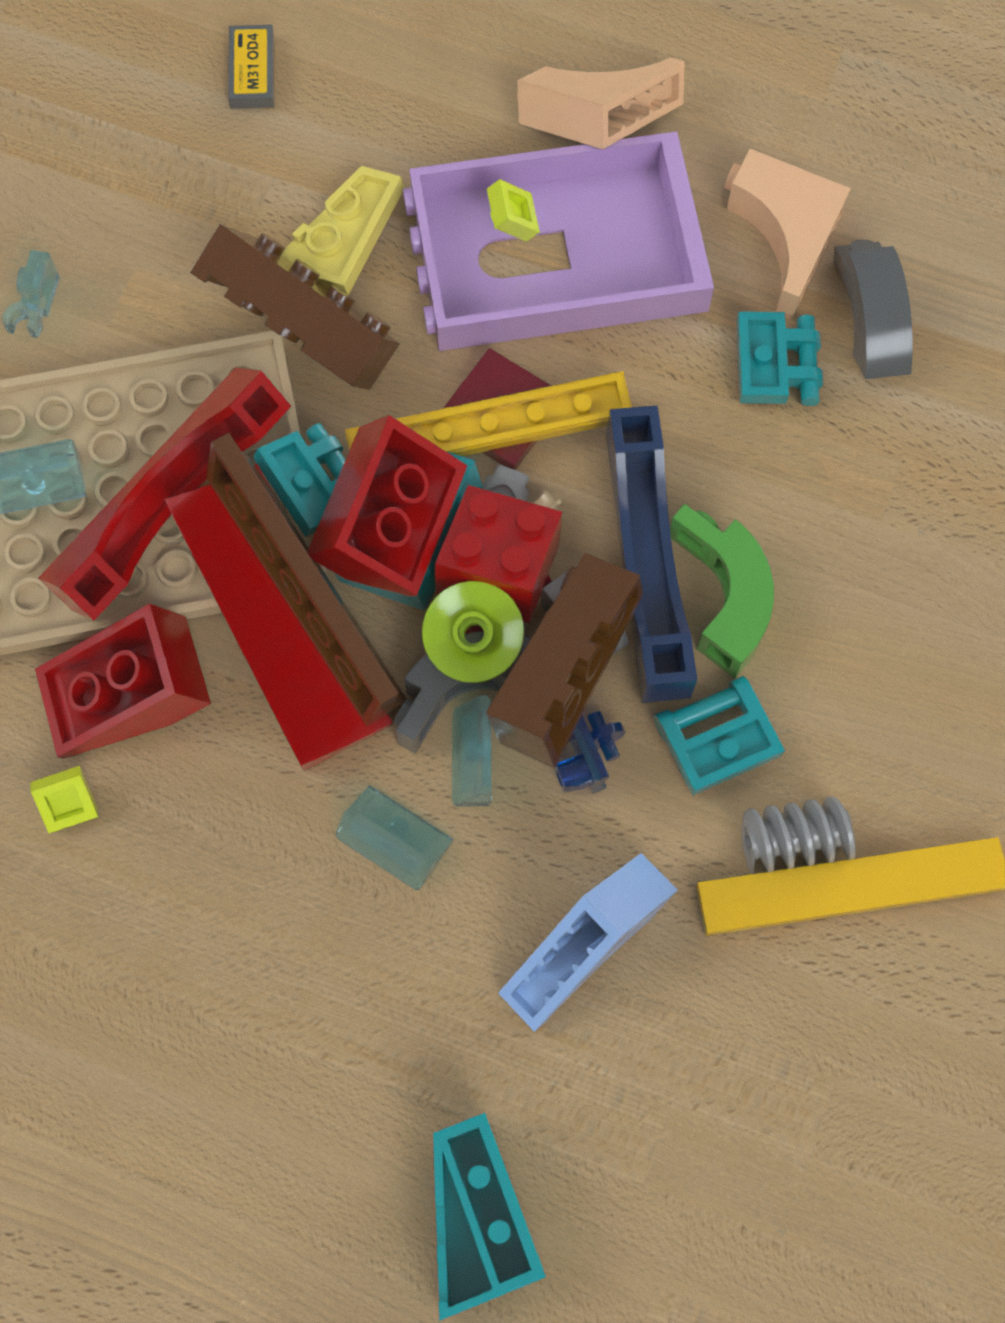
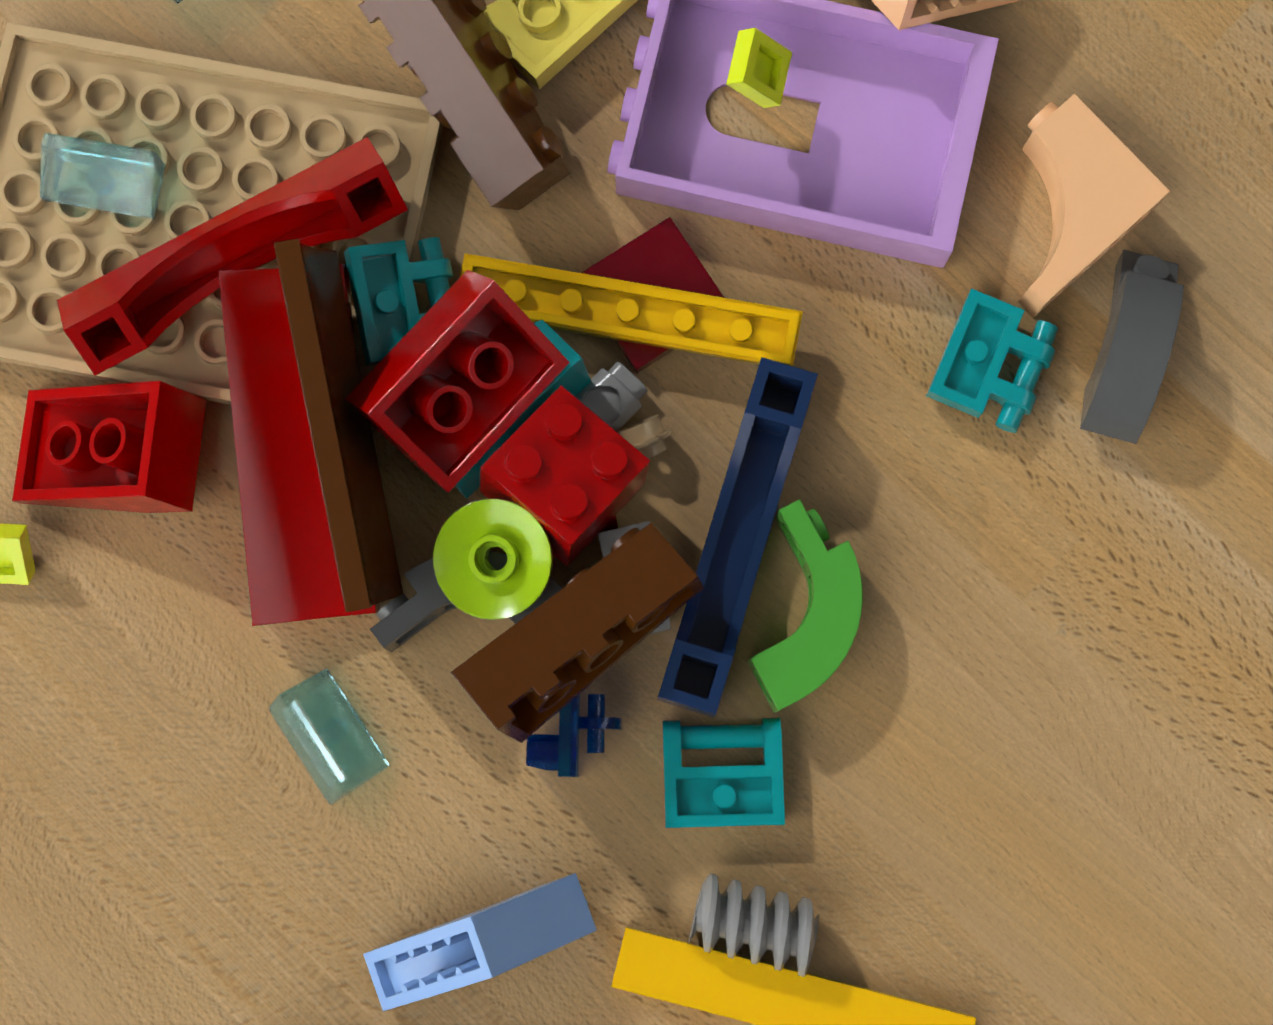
camera: 25 degrees right, 10 degrees up
clear light blue slope [452,695,492,807] -> none

